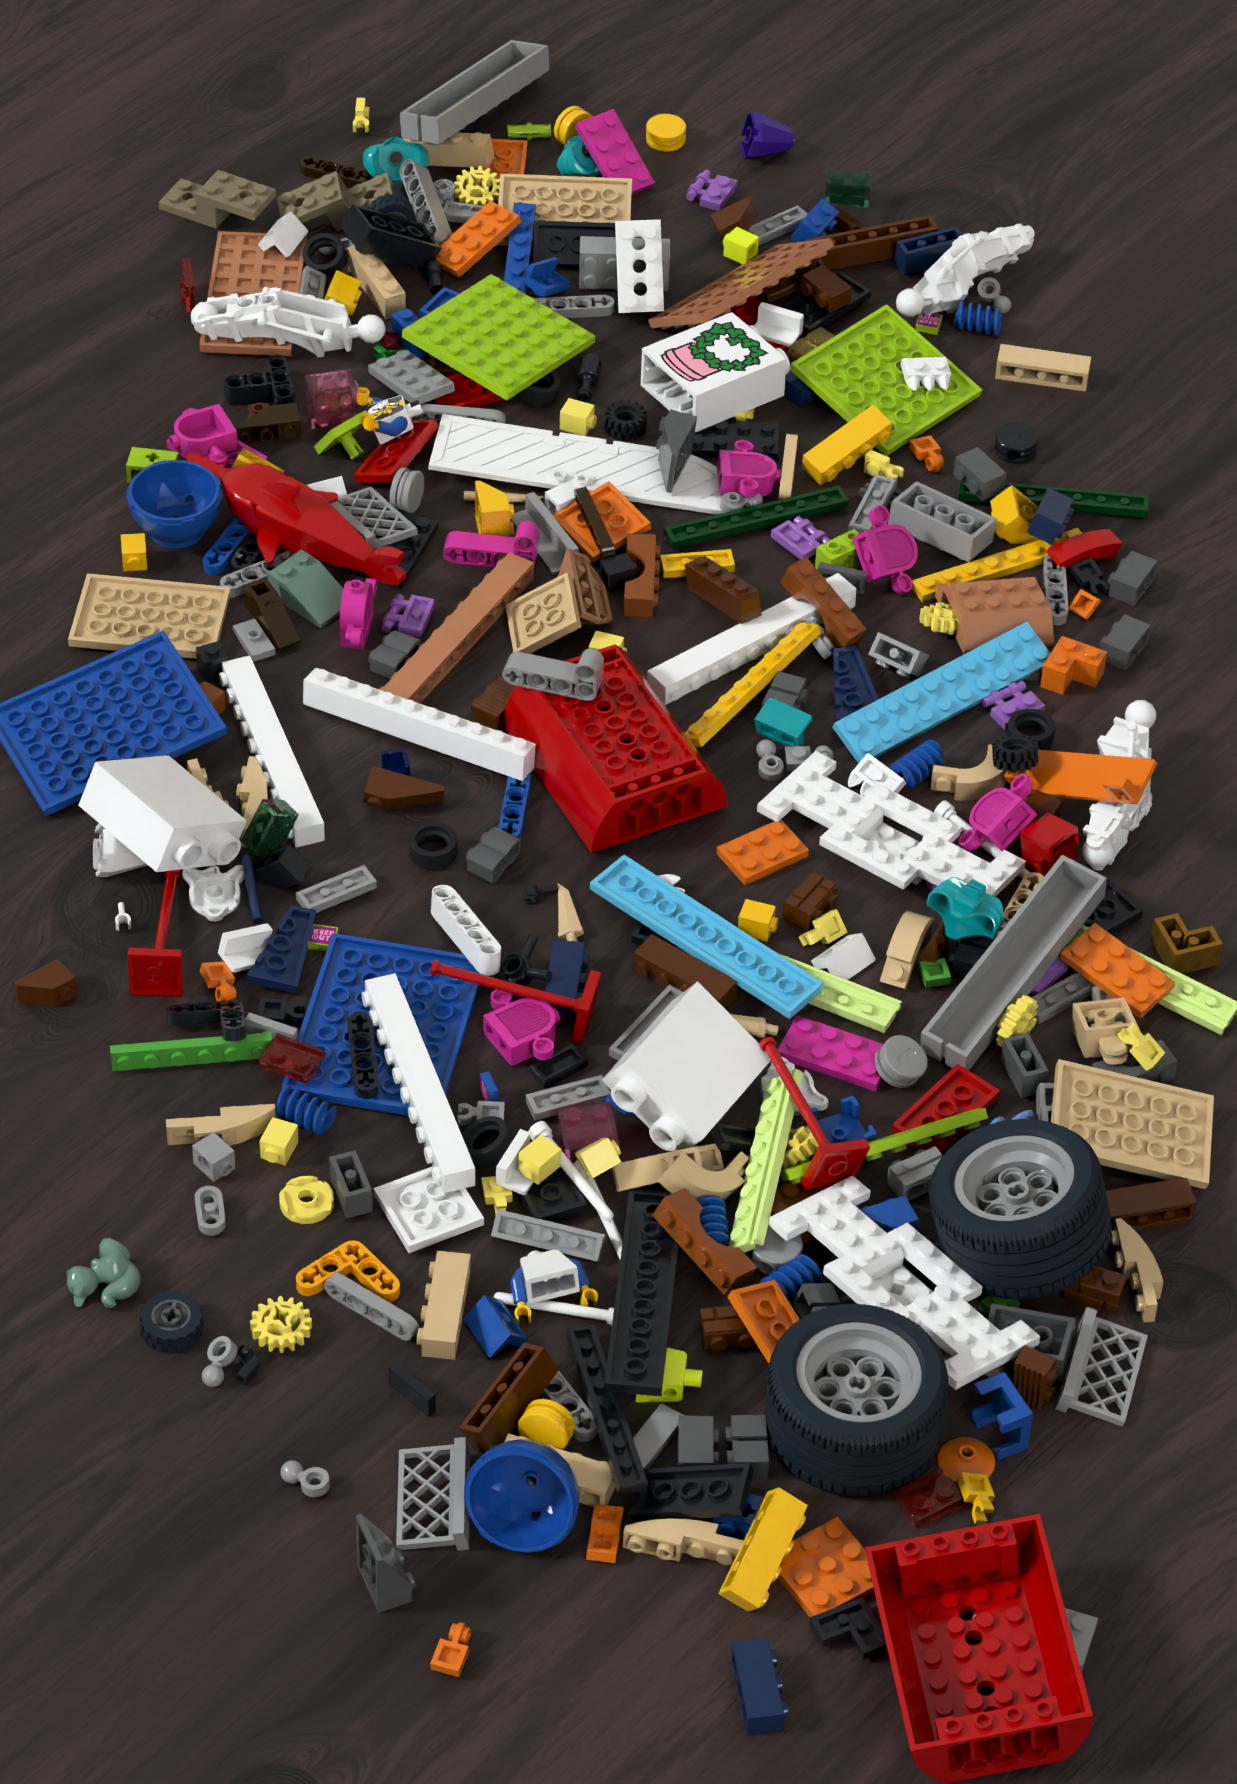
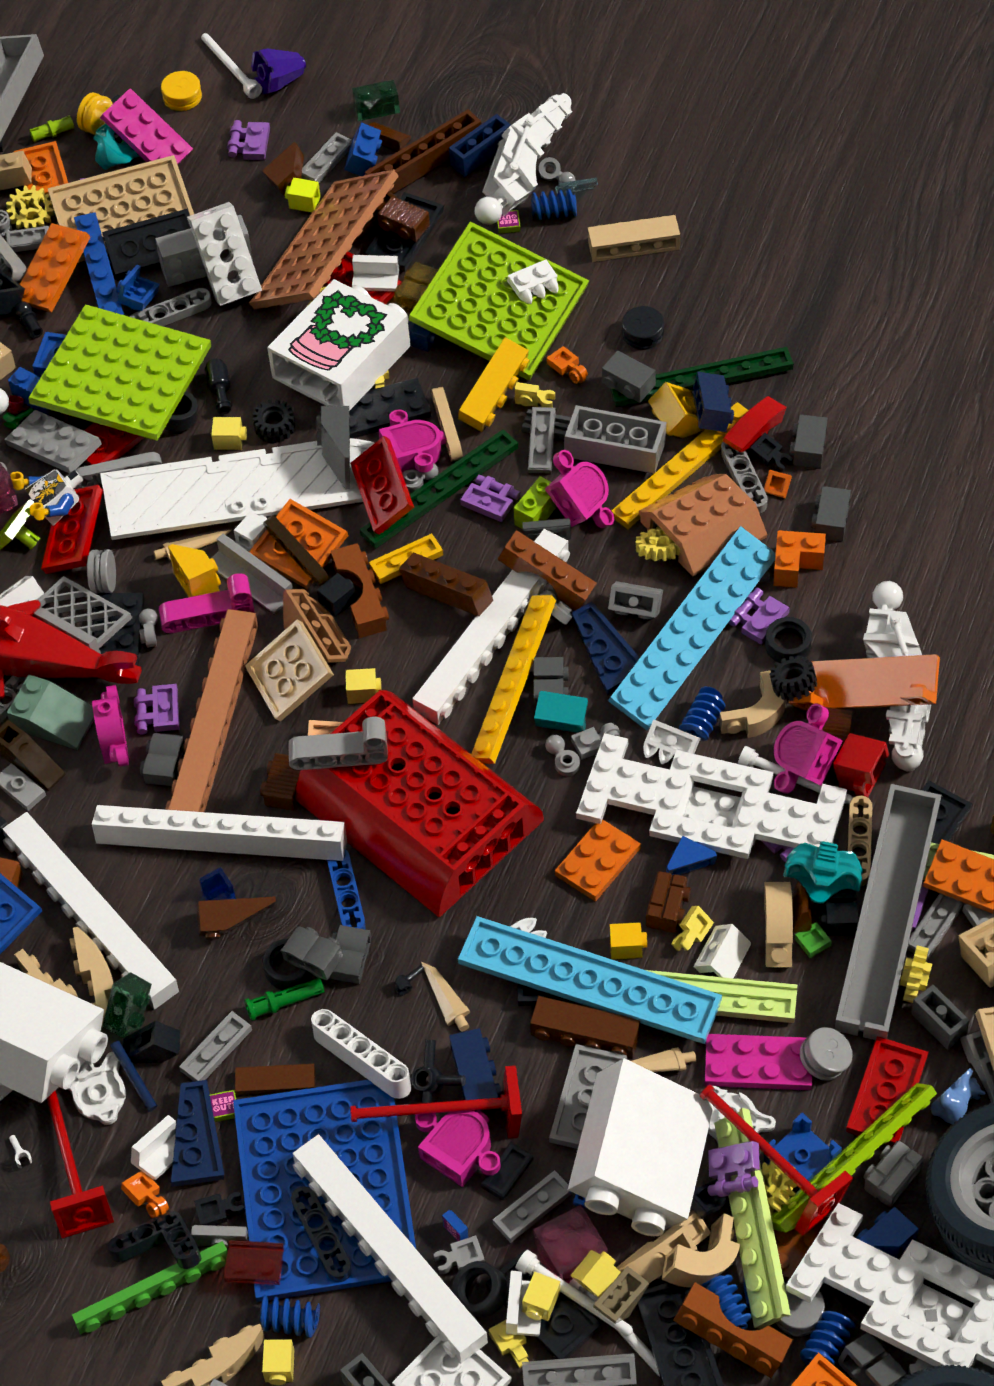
camera: 15 degrees left, 10 degrees up
none -> light grey plate [139,609,158,648]
none -> white piece [201,33,262,99]
none -> reddish brown tile [235,1064,315,1095]
none -> green pin [244,977,325,1021]
none -> dark grey brick [281,926,344,980]
none -> red plate [350,436,414,535]
none -> clear light blue piece [555,177,598,194]
none -> dark tan slope [593,1266,649,1324]
none -> blue slope [666,836,717,875]
none -> medium lavender plate [708,1141,760,1197]

